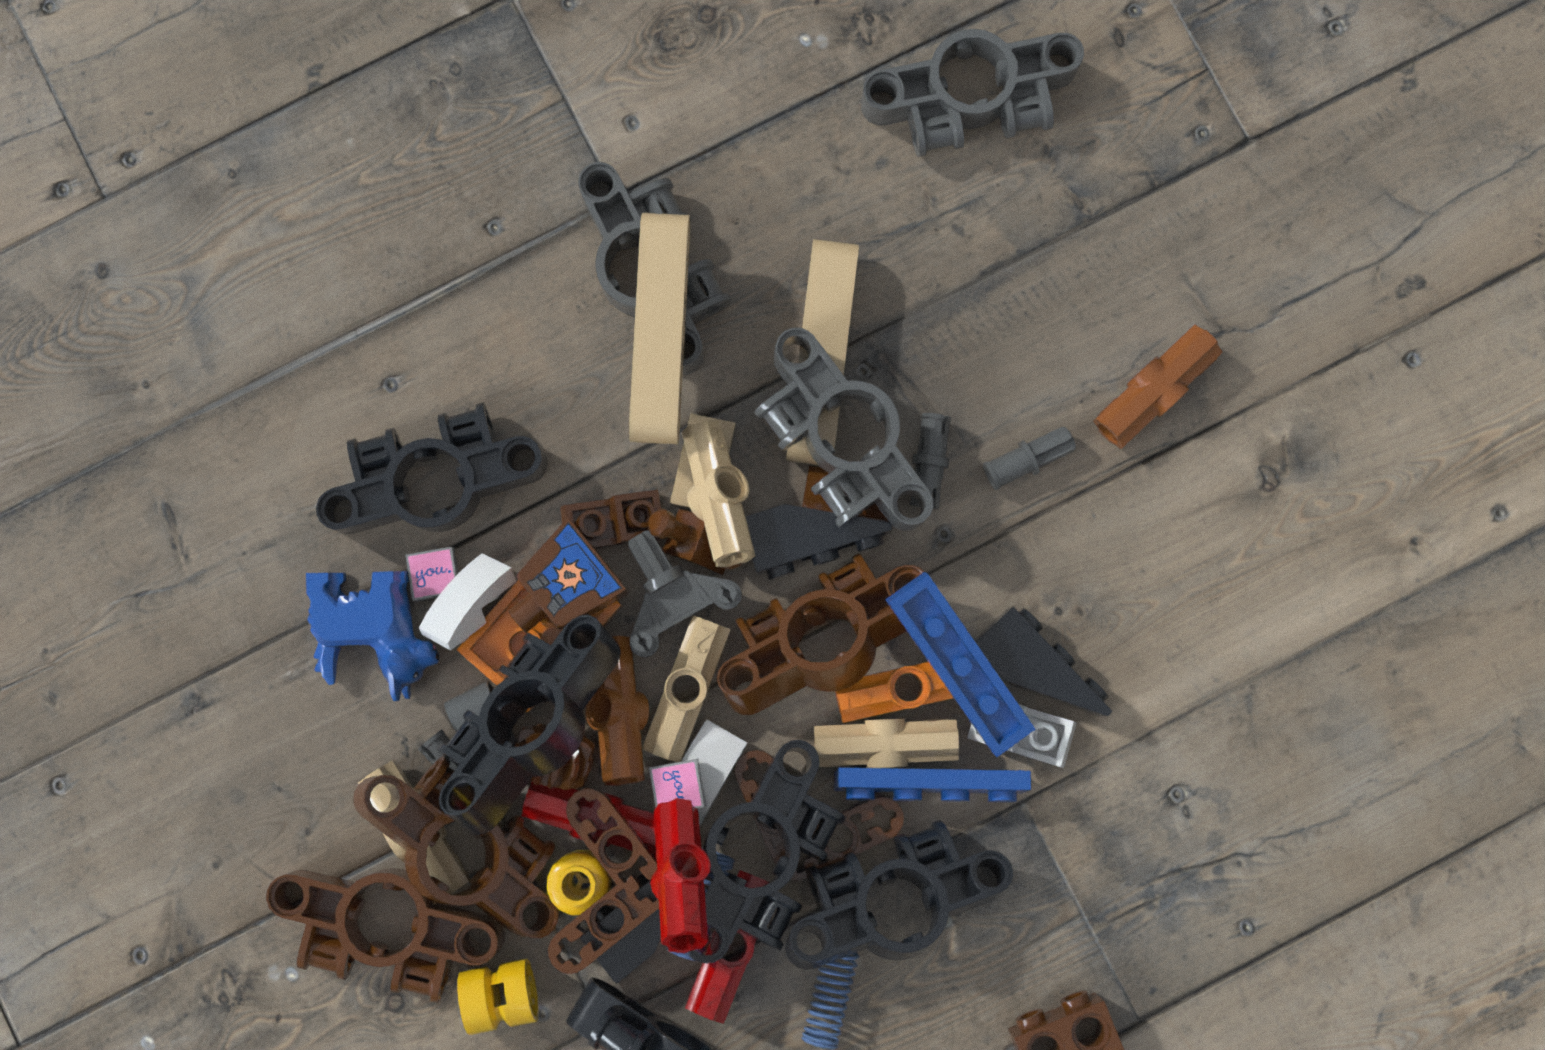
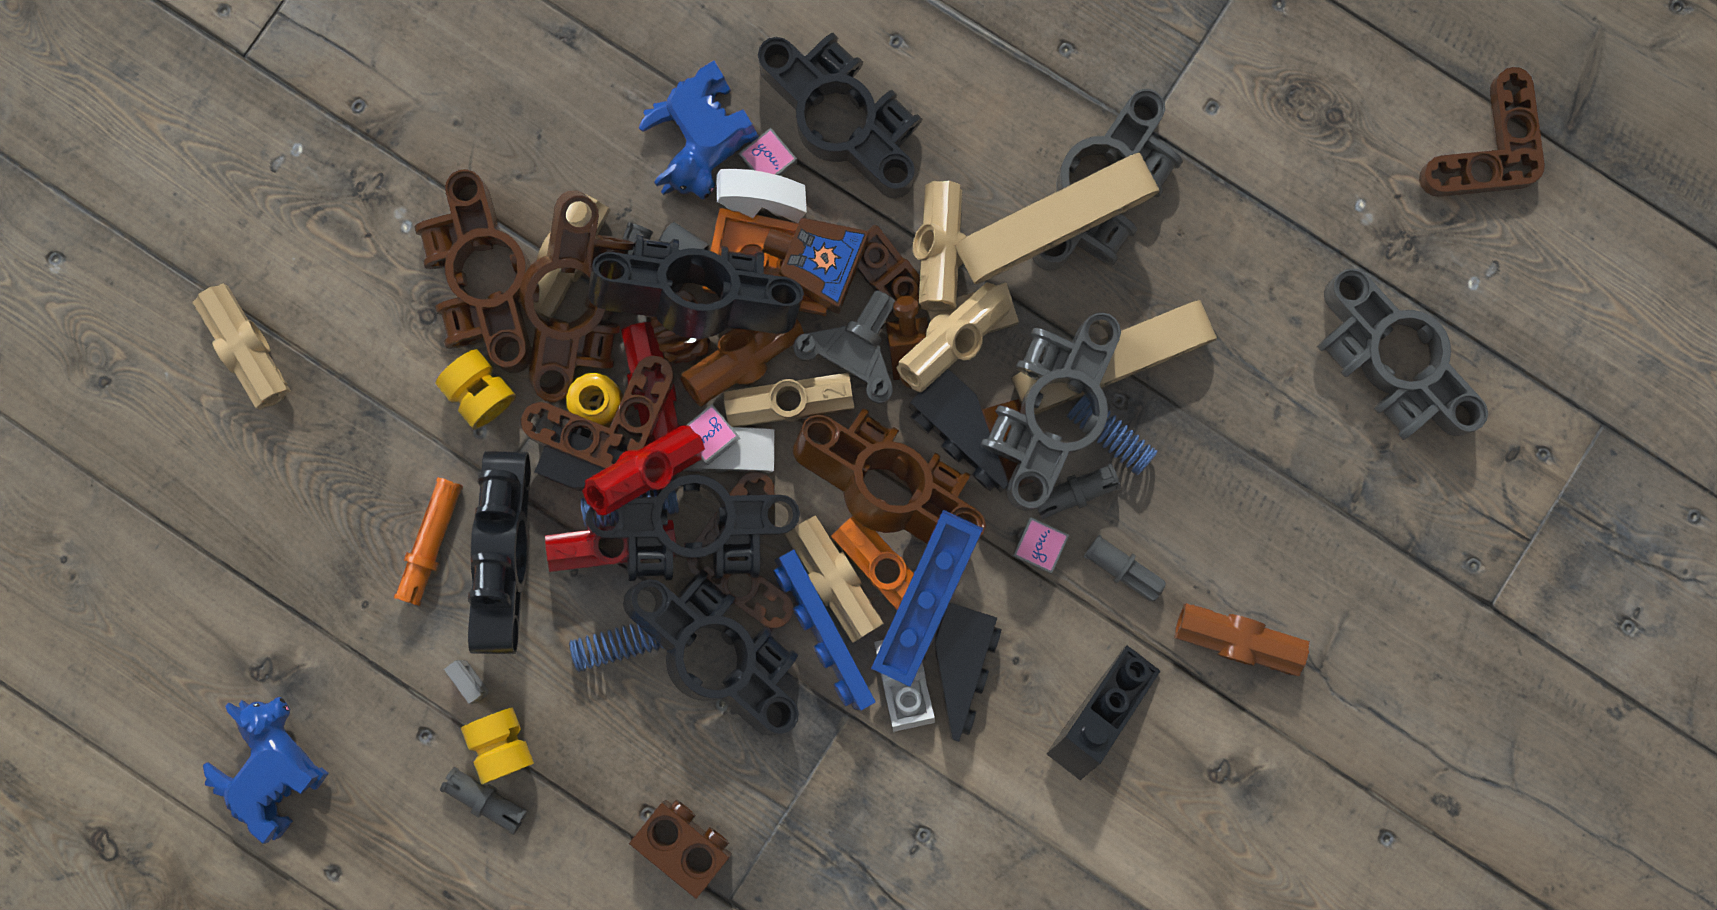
camera: 60 degrees right, 0 degrees up
none -> tan piece [913,181,967,312]
none -> bright pink tile [1012,517,1069,574]
none -> black slope [1046,645,1161,780]
none -> medium blue piece [1067,394,1157,476]

